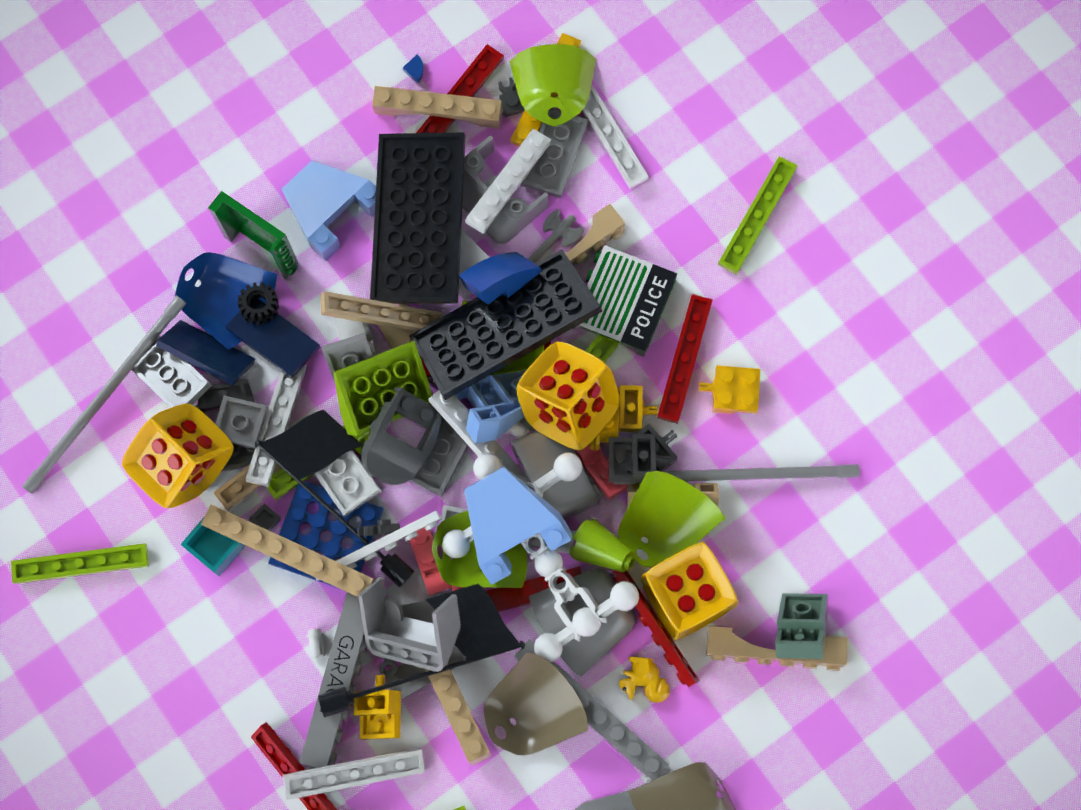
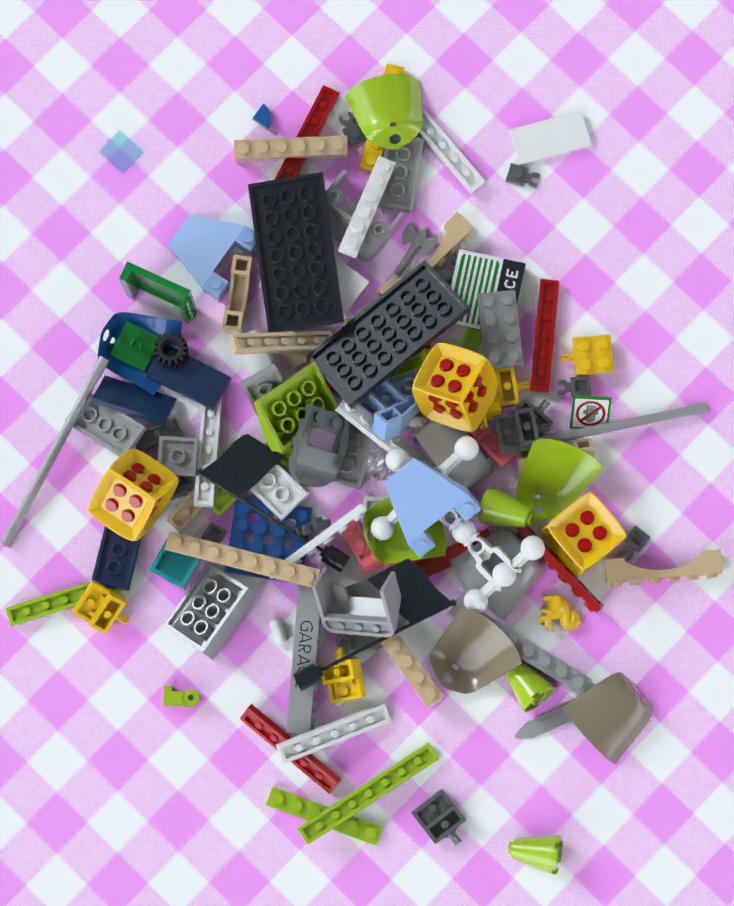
camera: 15 degrees left, 5 degrees up
blue slope [458,252,542,305] -> none
lime plate [718,156,798,275] -> none
sand green slope [775,593,828,659] -> none
none -> yellow plate [72,579,129,635]
none -> dark blue tile [91,526,143,591]
none -> clear light blue piece [99,130,144,174]
none -> green piece [110,321,158,372]
none -> light grey slope [163,562,258,660]
none -> lime leg [163,685,200,707]
none -> tan arch [222,255,253,334]
none -> clear piece [365,441,396,480]
none -> light grey plate [477,290,524,369]
none -> dark grey plate [505,163,540,188]
none -> lime cone [505,661,555,713]
none -> white tile [509,110,592,166]
none -> dark grey plate [557,376,591,397]
none -> piece [570,395,612,429]
none -> dark grey plate [618,525,650,561]

